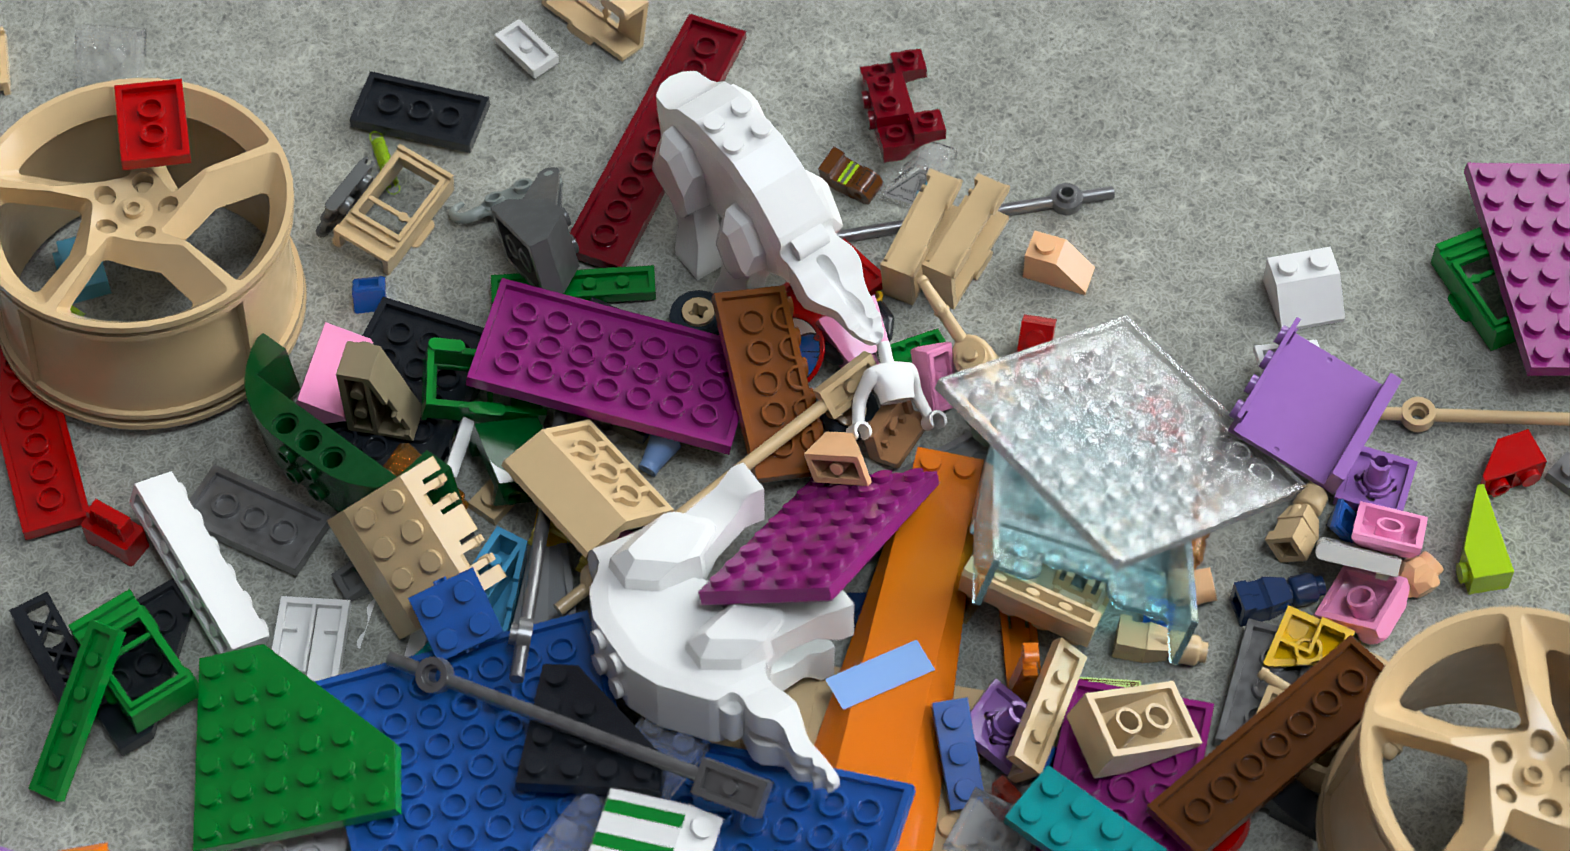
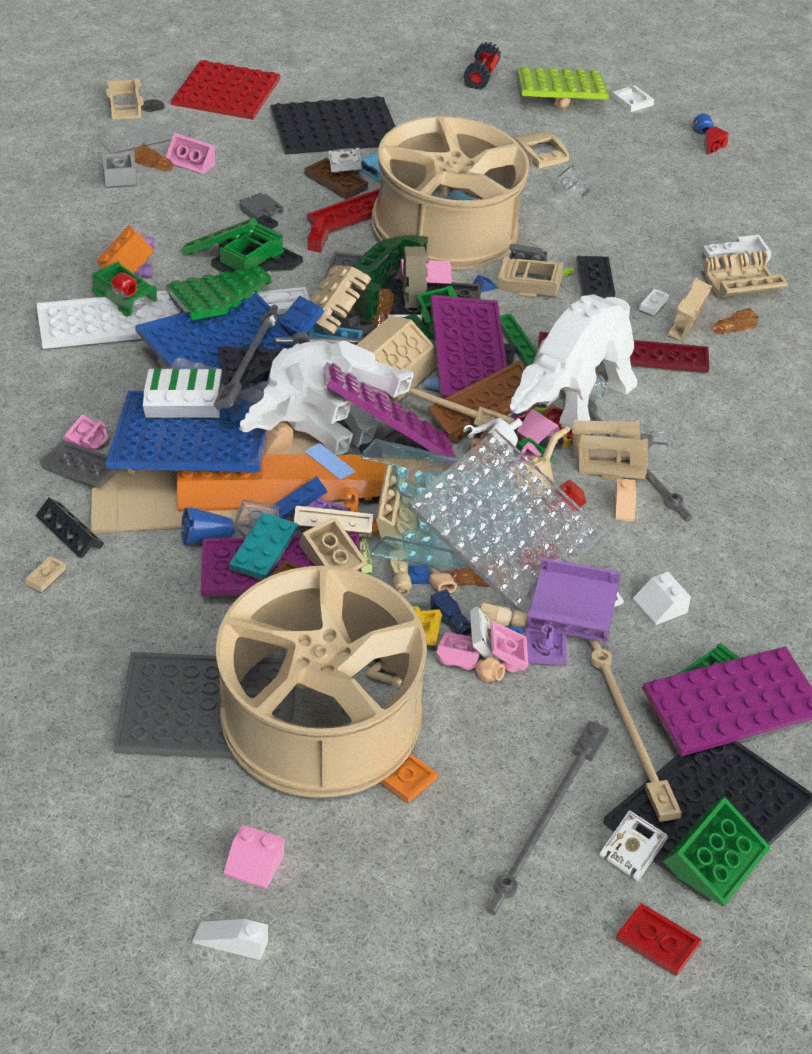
camera: 70 degrees right, 15 degrees down
red plate [114,78,191,170] -> none
white brick [129,471,269,654] -> none
dark grey slope [448,167,580,294] -> none
light nougat slope [804,431,872,486] -> none
reddish brown leg [818,147,884,205] -> none
dark red bracket [859,49,946,163] -> none
lime slope [1456,484,1514,595] -> none
red slope [1480,429,1547,497] -> none

